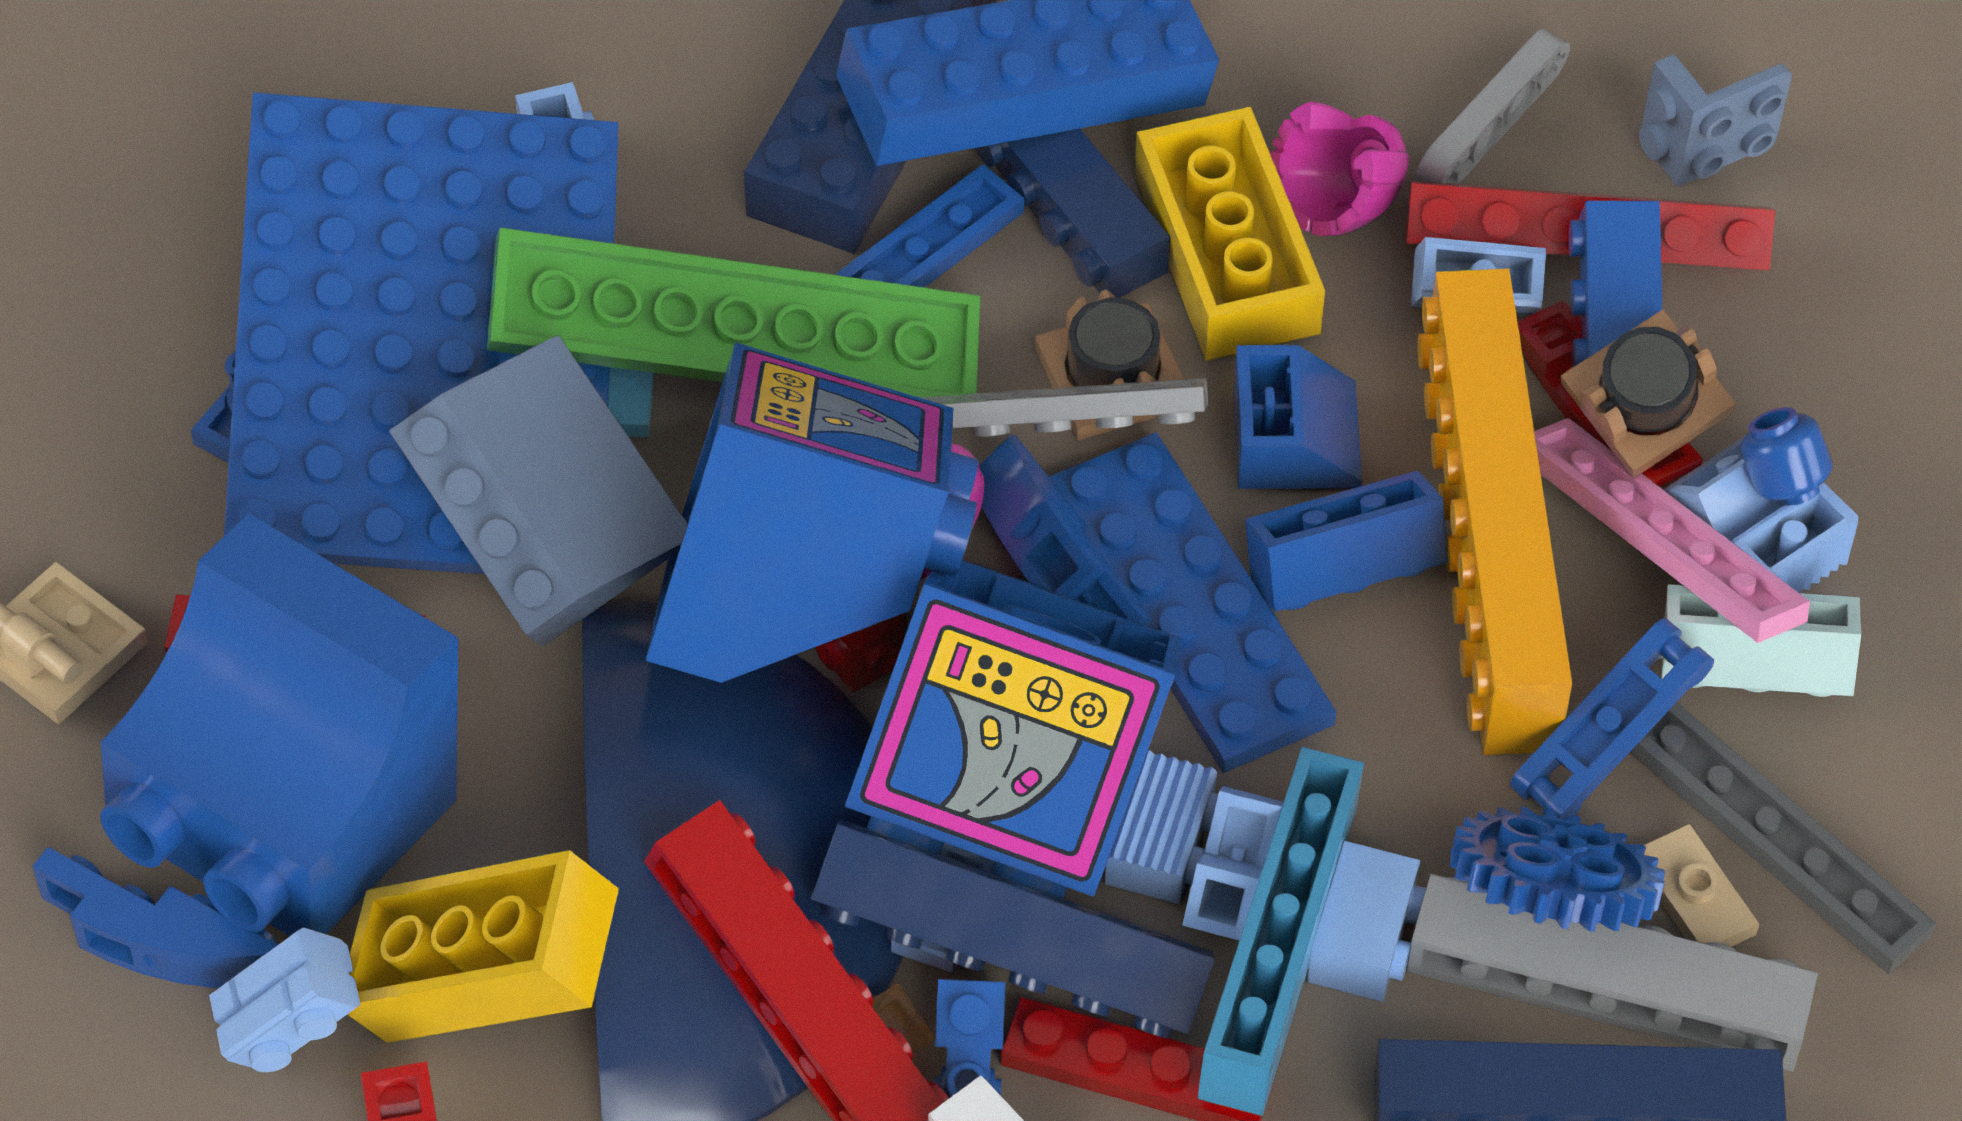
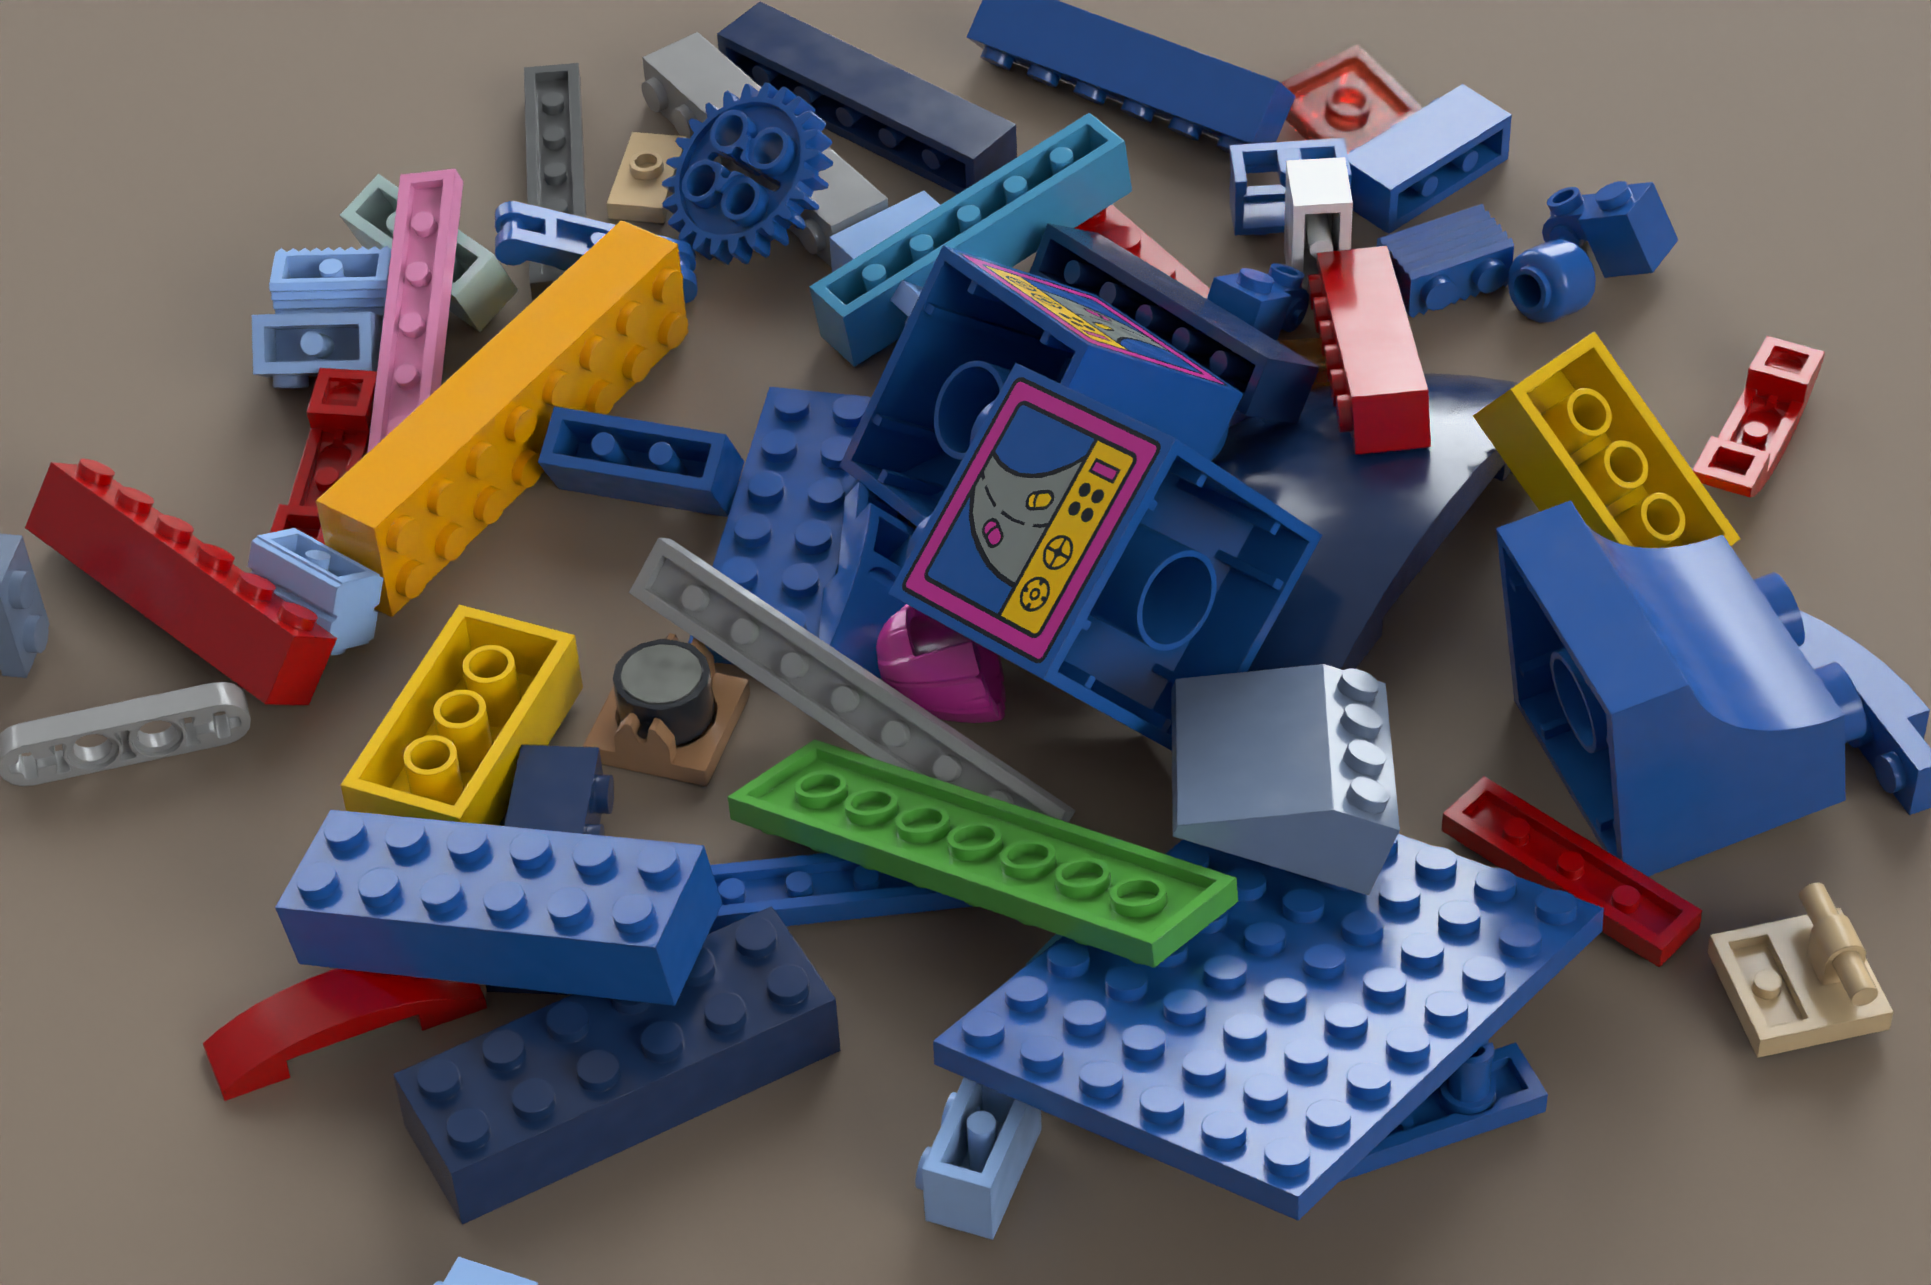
camera: 140 degrees left, 10 degrees down
light blue brick [209,927,361,1072] -> none
blue slope [1233,345,1362,489] -> none
dark pink hair [1270,102,1409,236] -> none
piece [1561,309,1736,478] -> none
blue brick [1569,201,1662,387] -> none
blue head [1741,407,1833,505] -> none

